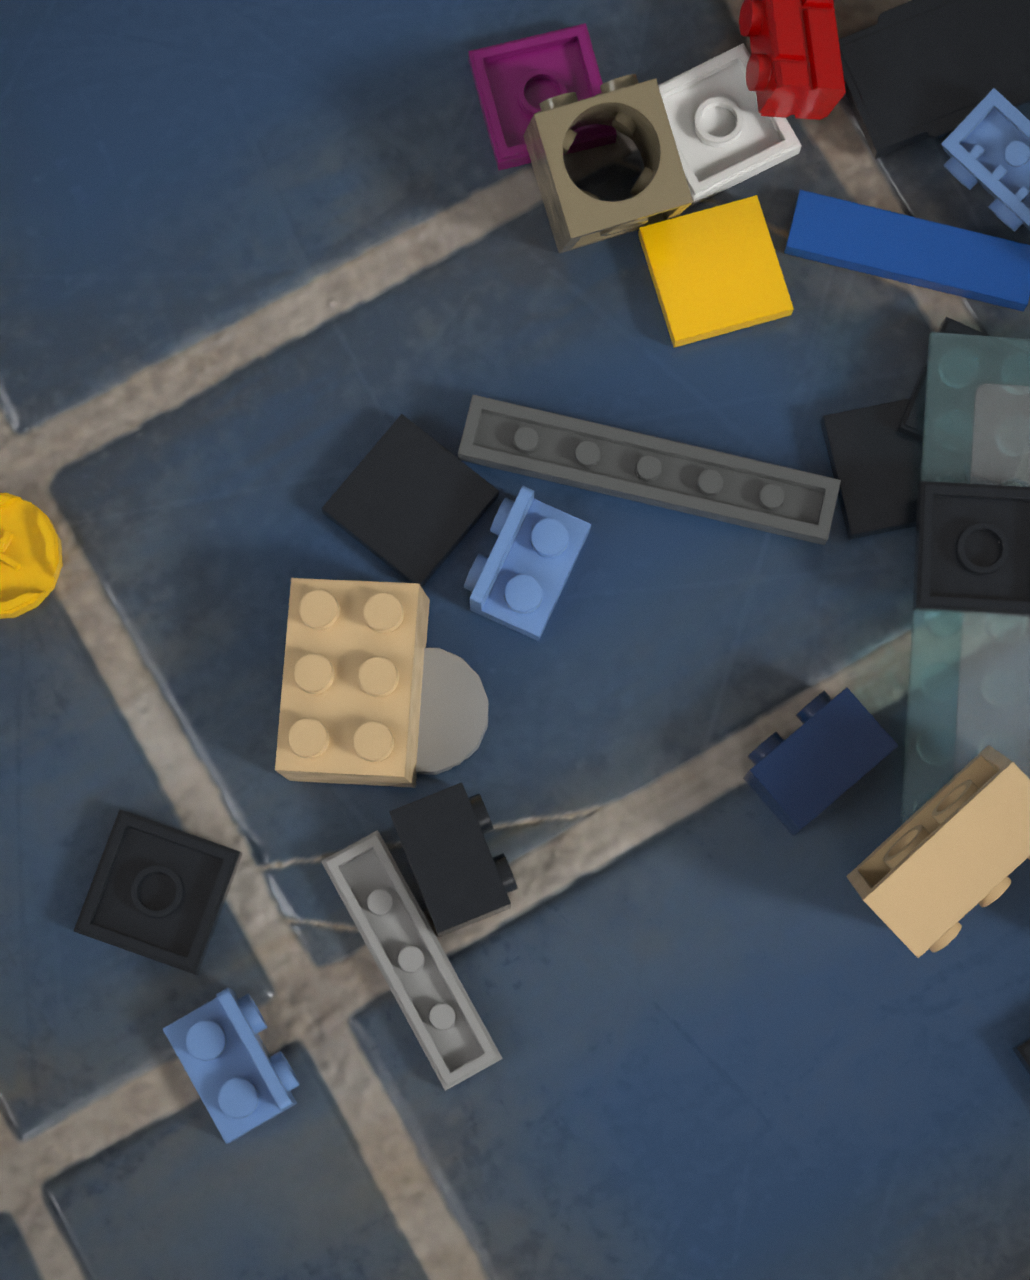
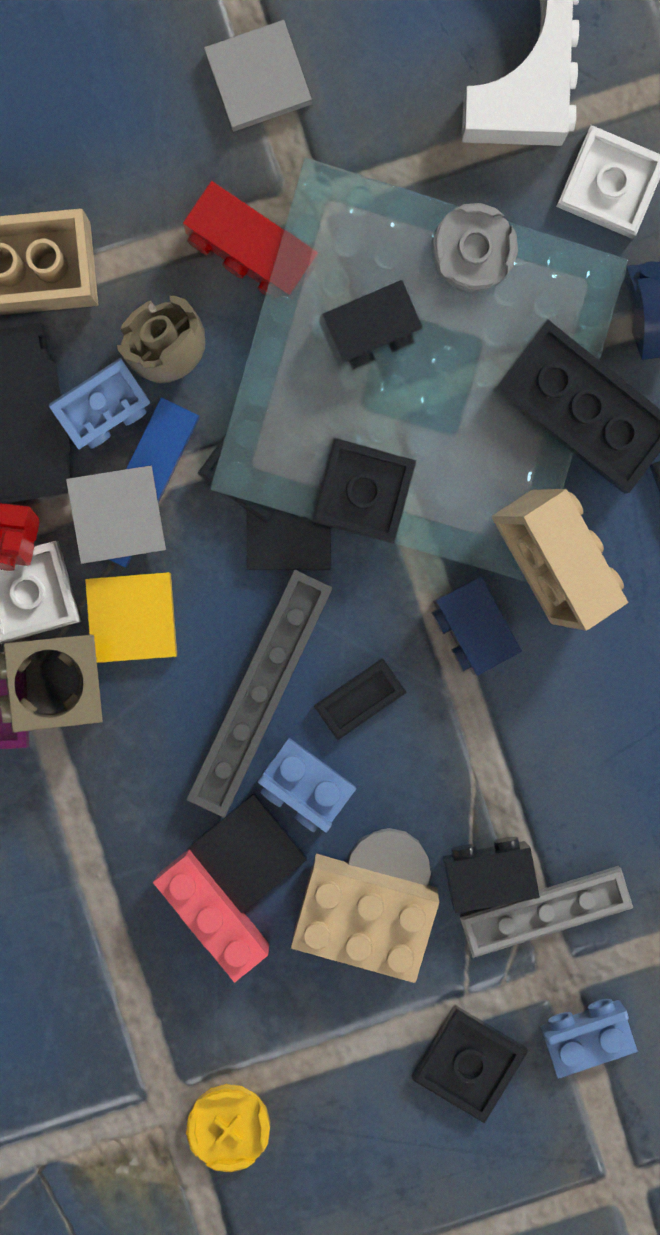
camera: 75 degrees left, 10 degrees up
none -> light grey tile [66,465,166,564]
none -> coral brick [153,849,270,983]
none -> black tile [314,658,407,741]

